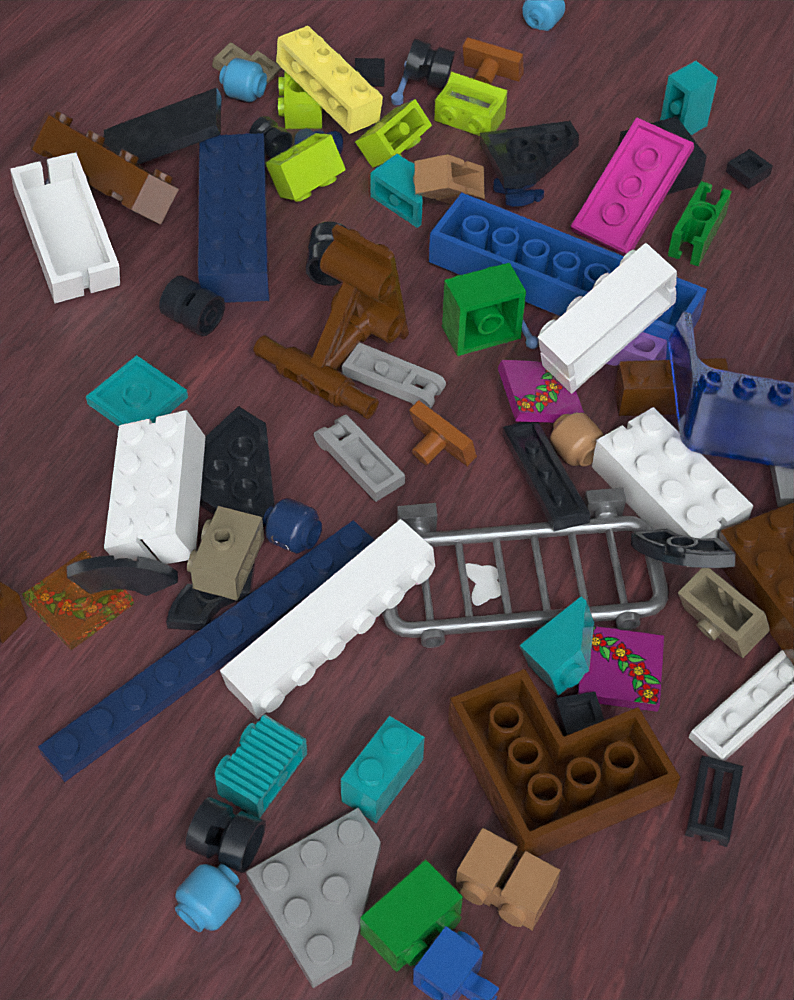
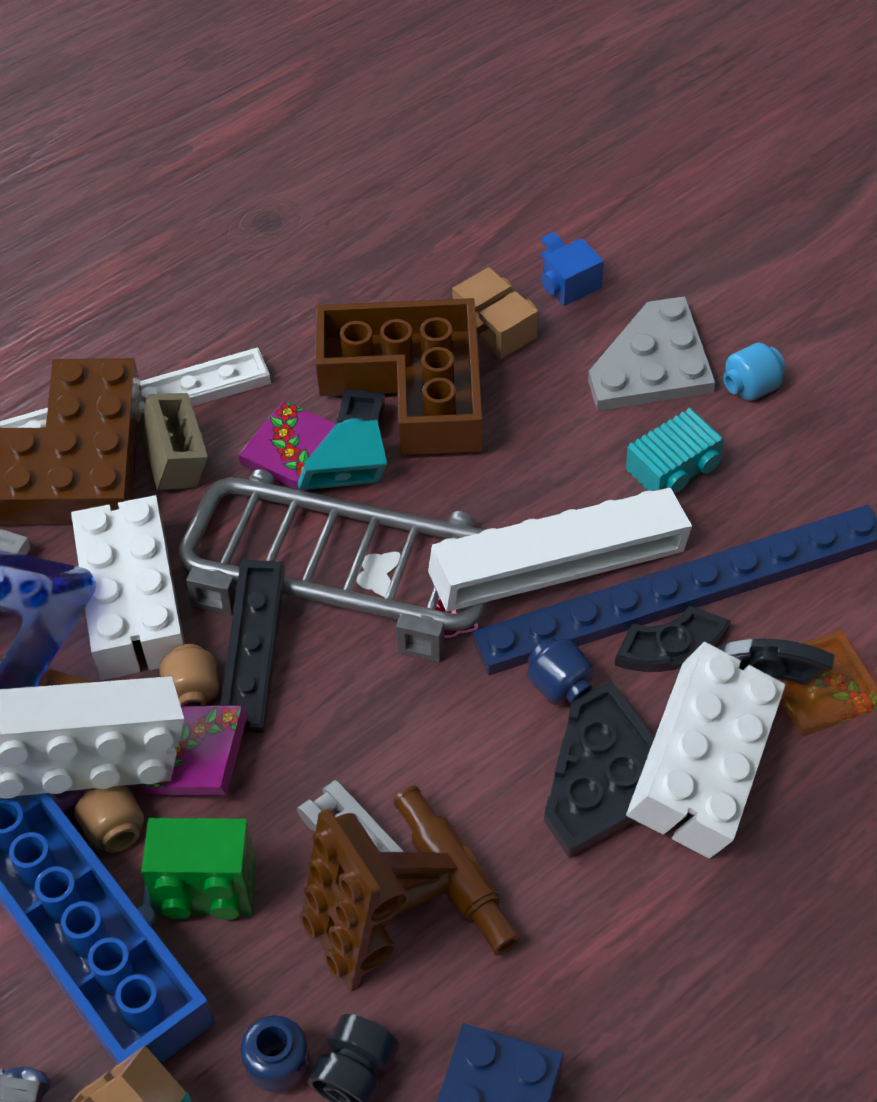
camera: 155 degrees left, 0 degrees up
teal tile [86,355,188,427] -> none
black wheel [159,275,225,337] -> none
black wheel [185,797,266,873] -> none
dark tan brick [187,506,264,601] -> none
light grey plate [314,415,405,502] -> none
teal brick [341,716,425,823] -> none
green brick [360,860,463,973] -> none
dark orange tile [409,400,477,467] -> none
black tile [631,528,735,568] -> none
black tile [685,755,743,847] -> none
none -> dark blue head [240,1015,310,1093]

